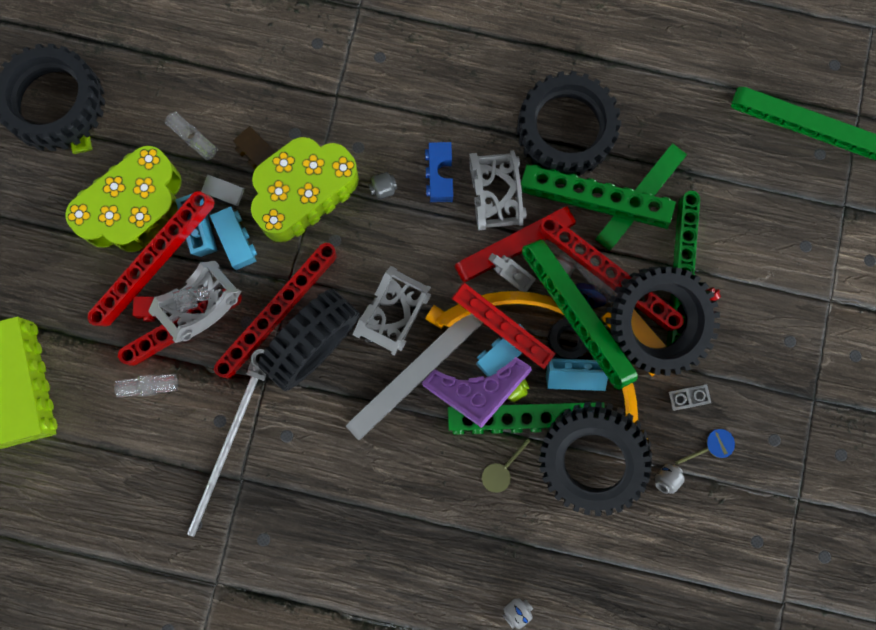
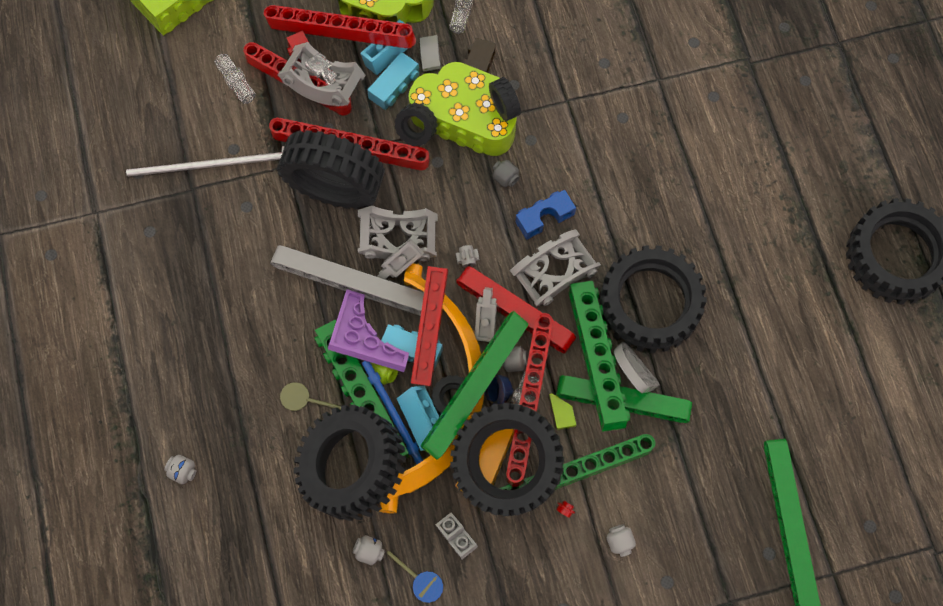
camera: 70 degrees right, 10 degrees down
none -> blue bar [362,361,423,464]
none -> light grey hinge [377,239,424,279]
none -> black tyre [394,103,438,146]
none -> light grey gear [456,245,479,268]
none -> black tyre [489,77,521,121]
none -> lime tile [549,393,576,430]
none -> light grey head [607,524,636,557]
none -> light grey beam [614,342,660,393]

